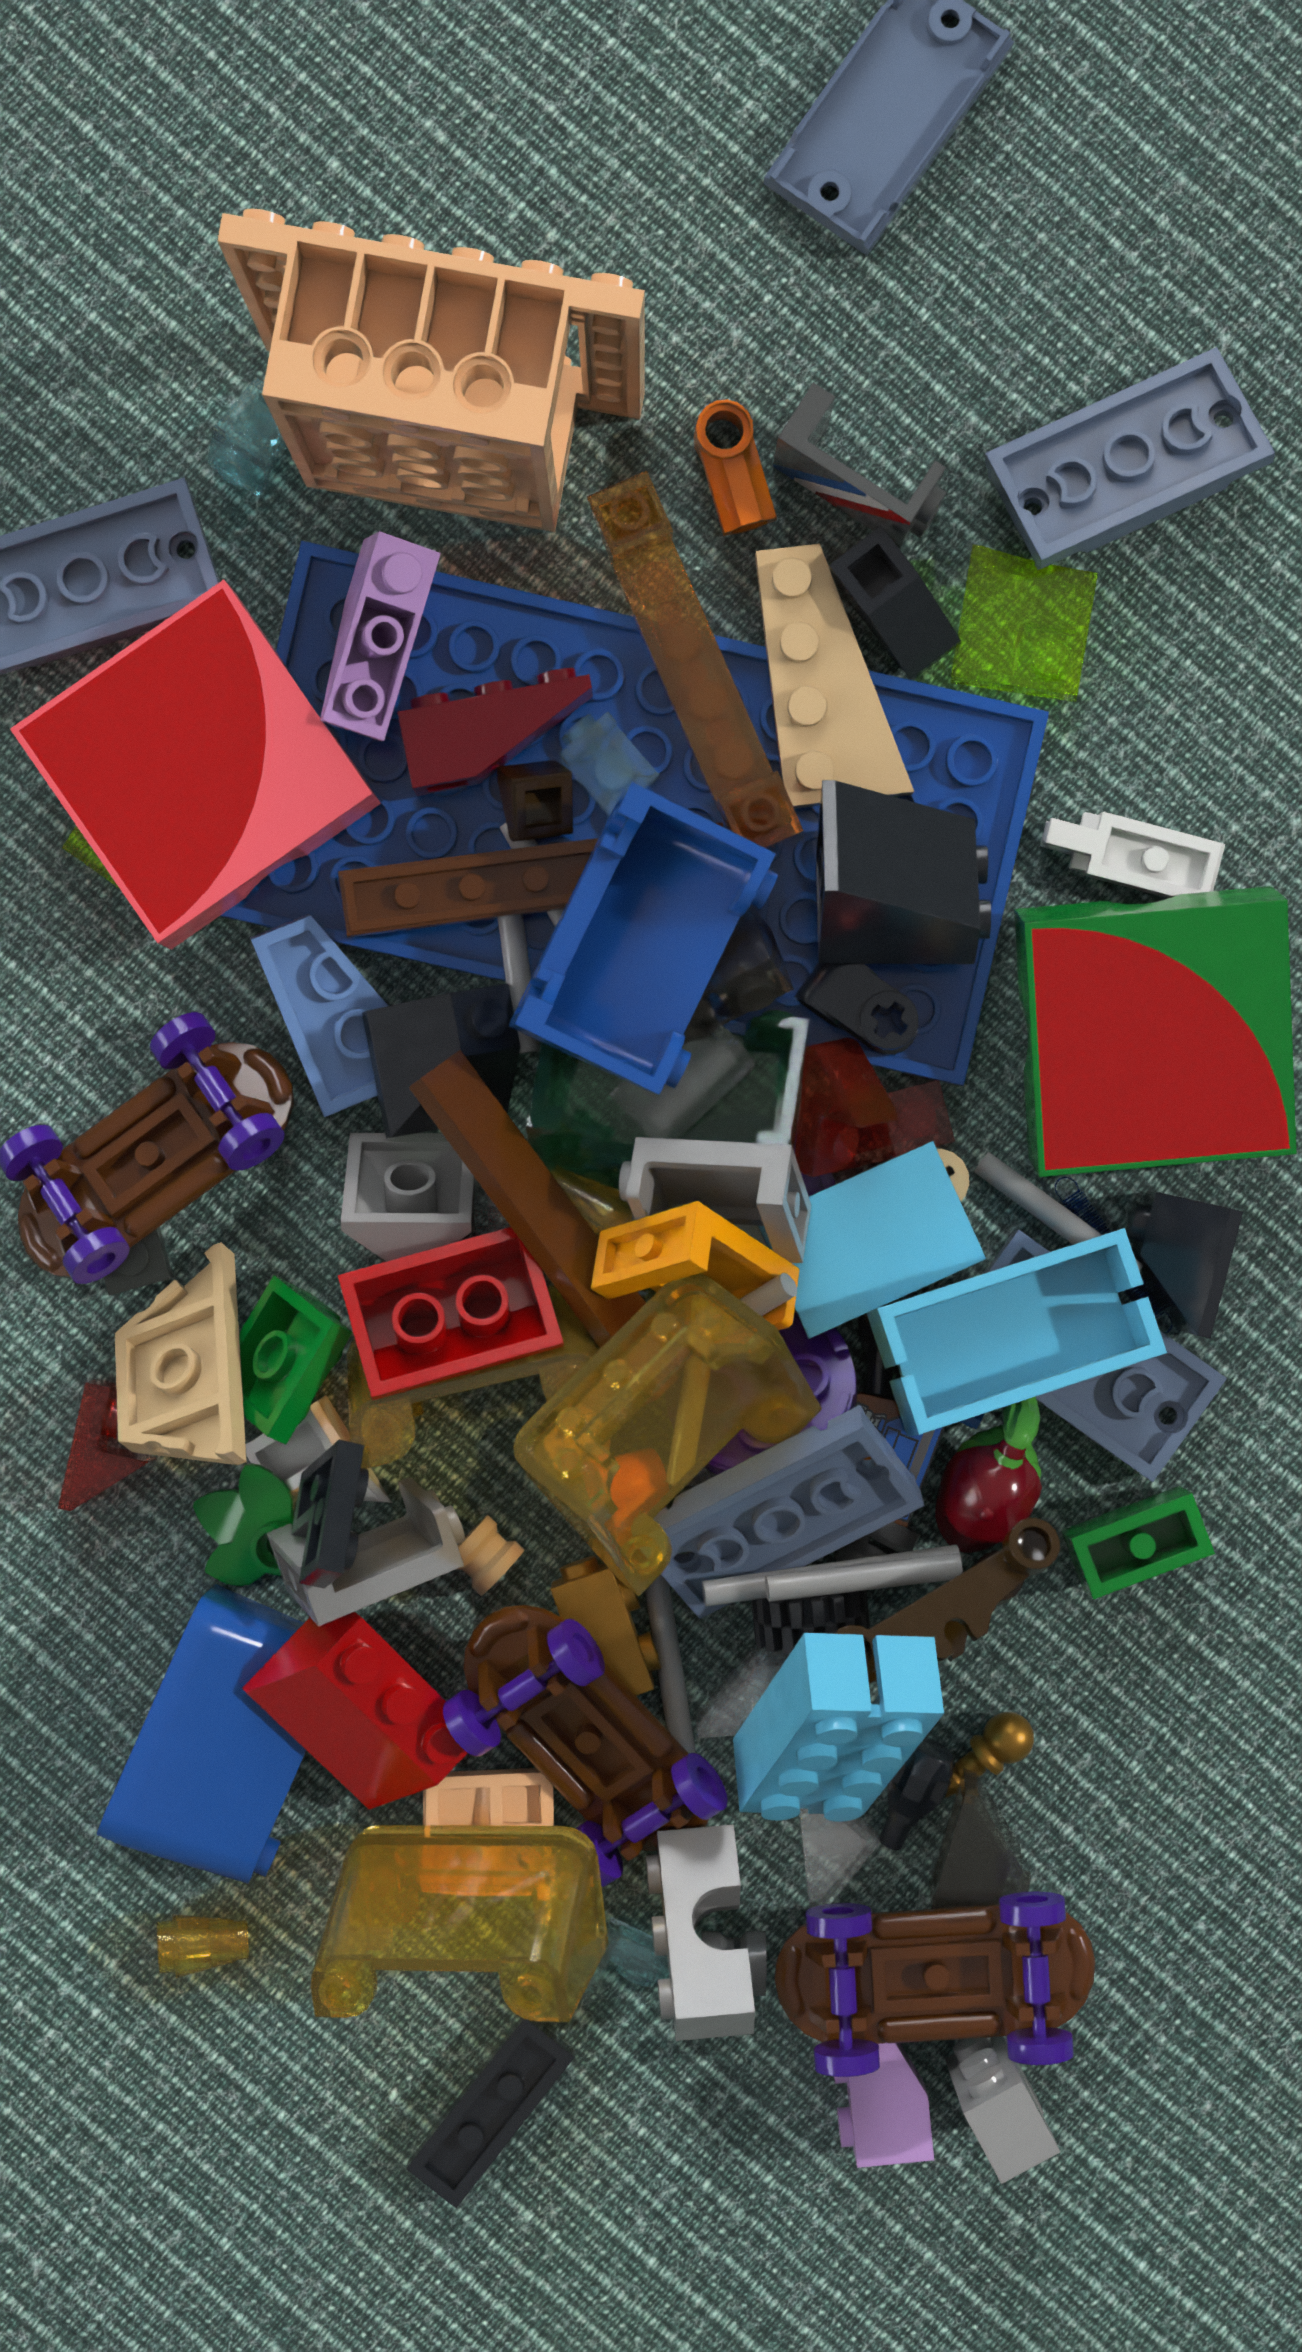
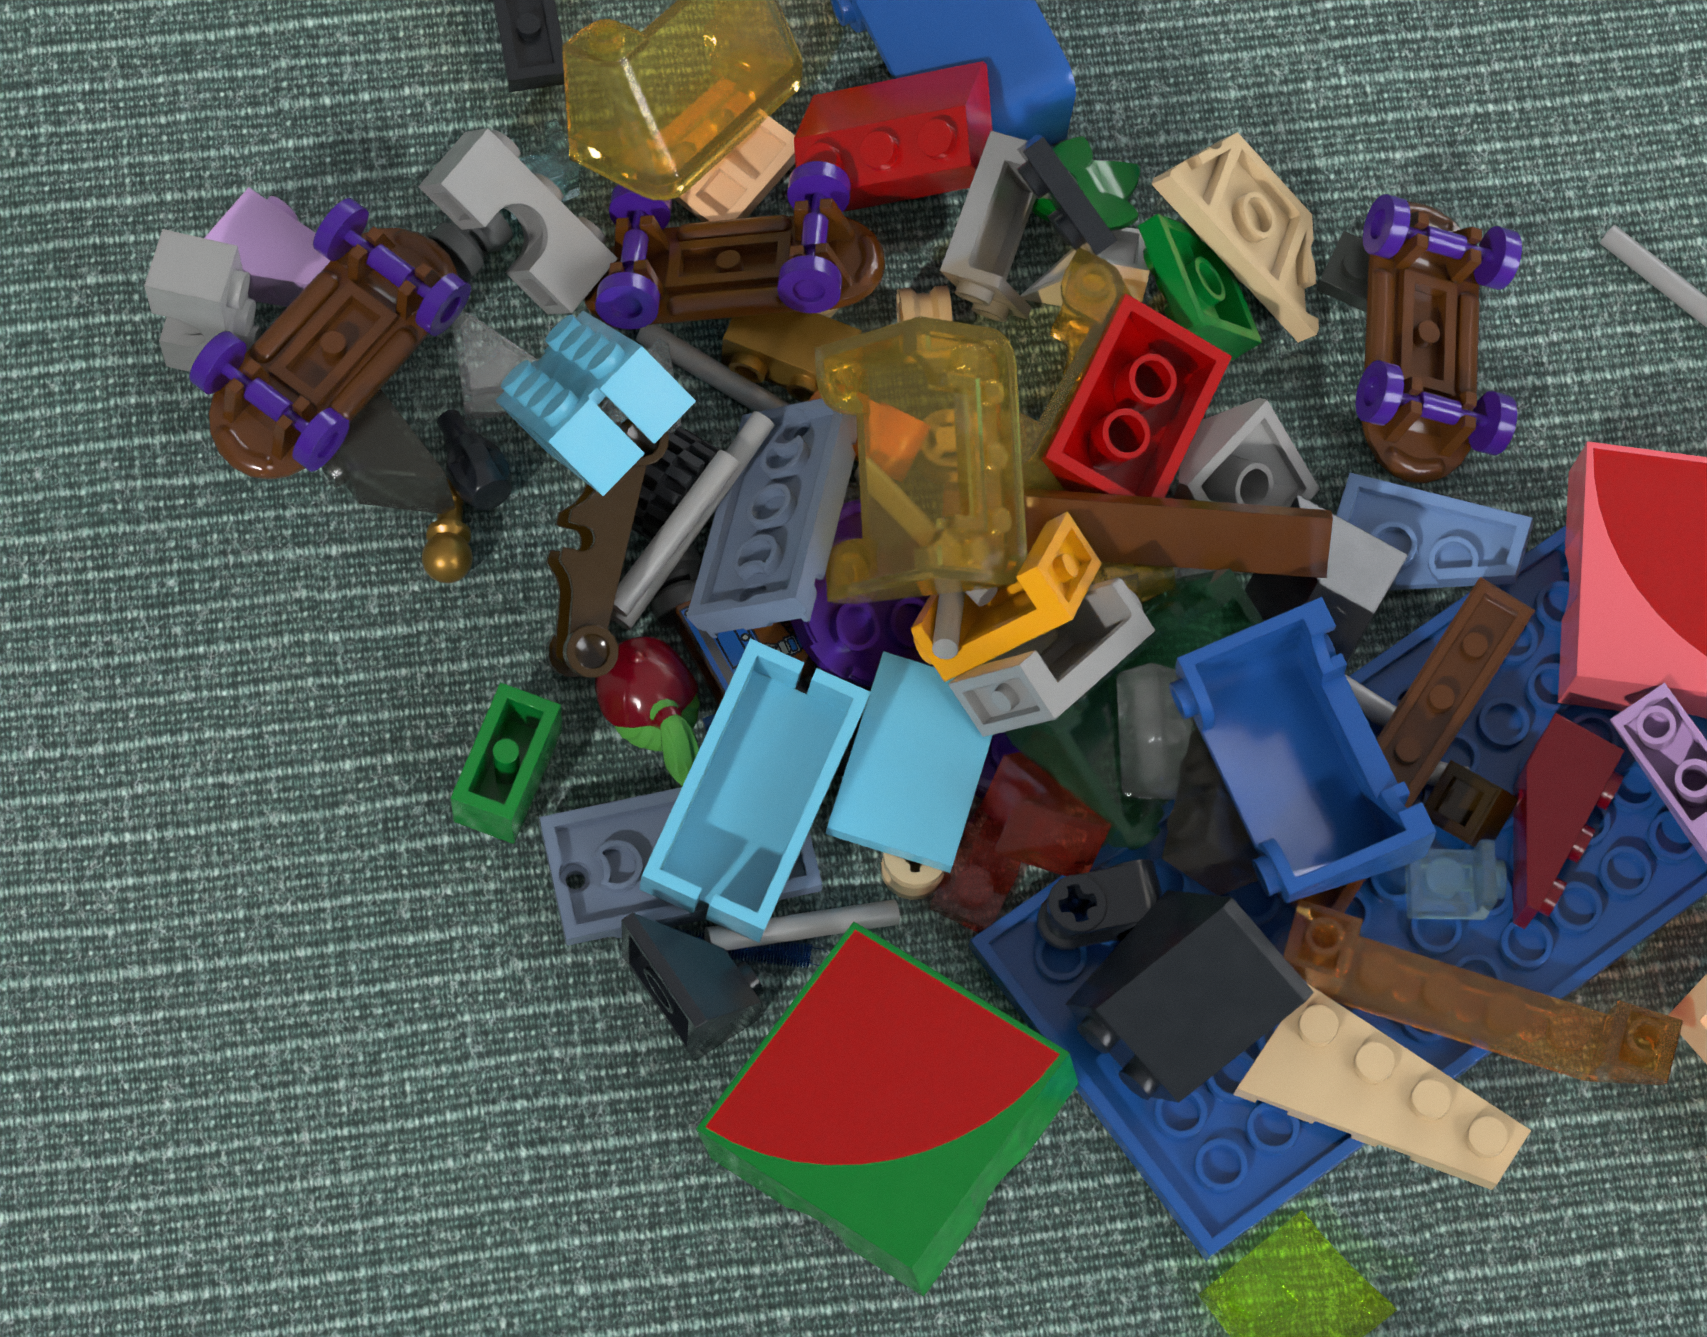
camera: 125 degrees right, 20 degrees down
clear red slope [58,1379,156,1511] -> none
orange piece [693,399,777,536] -> none
dark grey panel [773,382,947,548] -> none
black slope [829,525,961,680] -> none
white hinge [1040,812,1225,898] -> none

